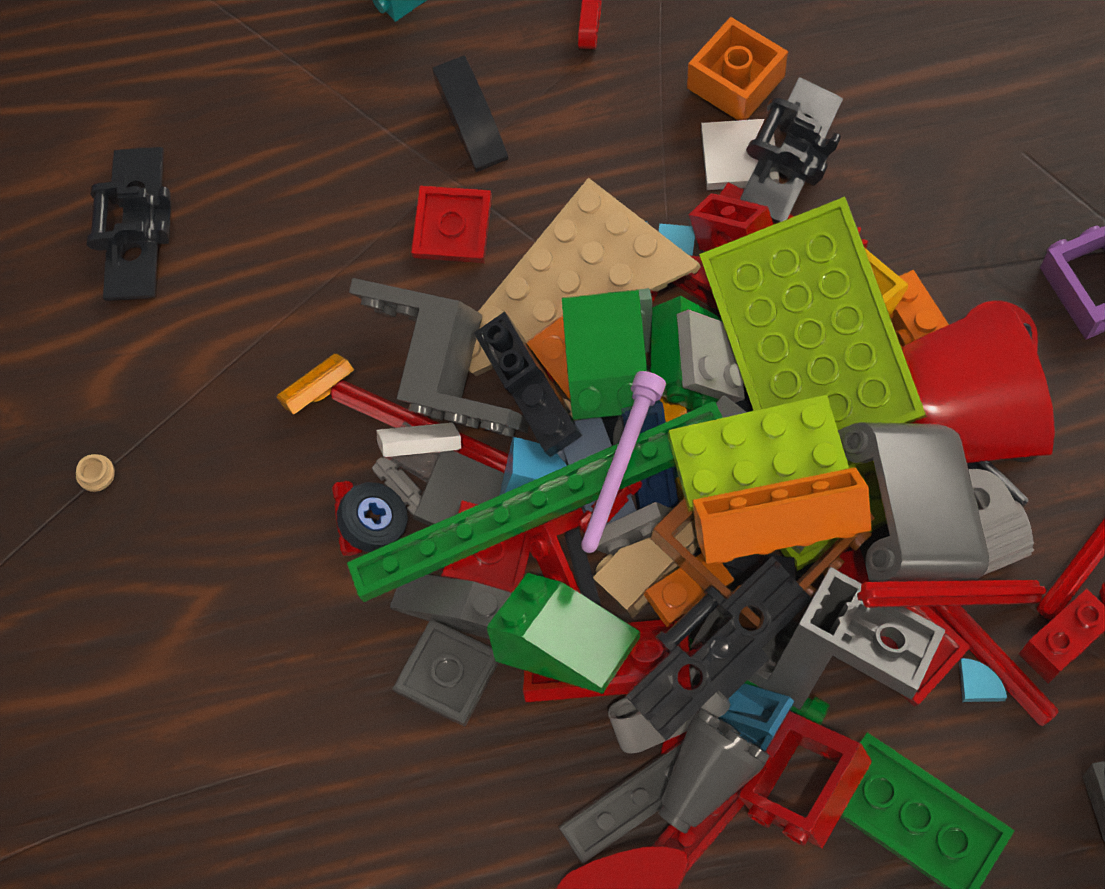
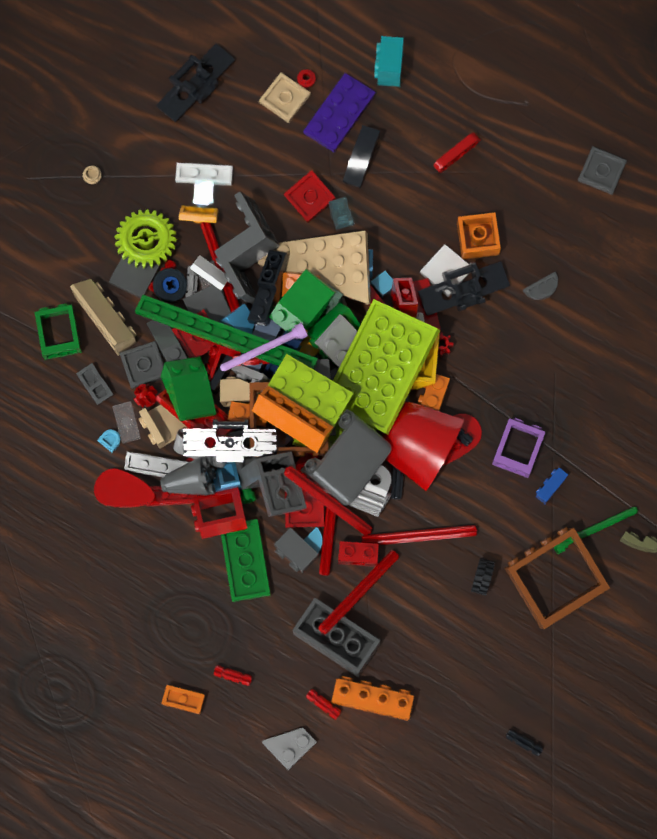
camera: 40 degrees right, 10 degrees up
none -> green window [34,304,82,360]
none -> tan slope [70,279,137,355]
none -> dark grey slope [76,363,113,405]
none -> medium azure tile [97,430,121,453]
none -> dark grey tile [109,257,160,299]
none -> clear plate [112,401,141,444]
none -> lime gear [115,209,177,269]
none -> red gear [133,384,158,408]
none -> tan bracket [138,405,188,449]
none -> white tile [175,163,233,186]
none -> clear light blue bracket [192,180,215,208]
none -> tan tile [259,73,311,123]
none -> dark grey brick [274,528,319,574]
none -> red plate [297,69,316,88]
none -> dark purple plate [303,73,376,153]
none -> clear light blue bracket [328,197,354,230]
none -> dark grey tile [523,271,558,300]

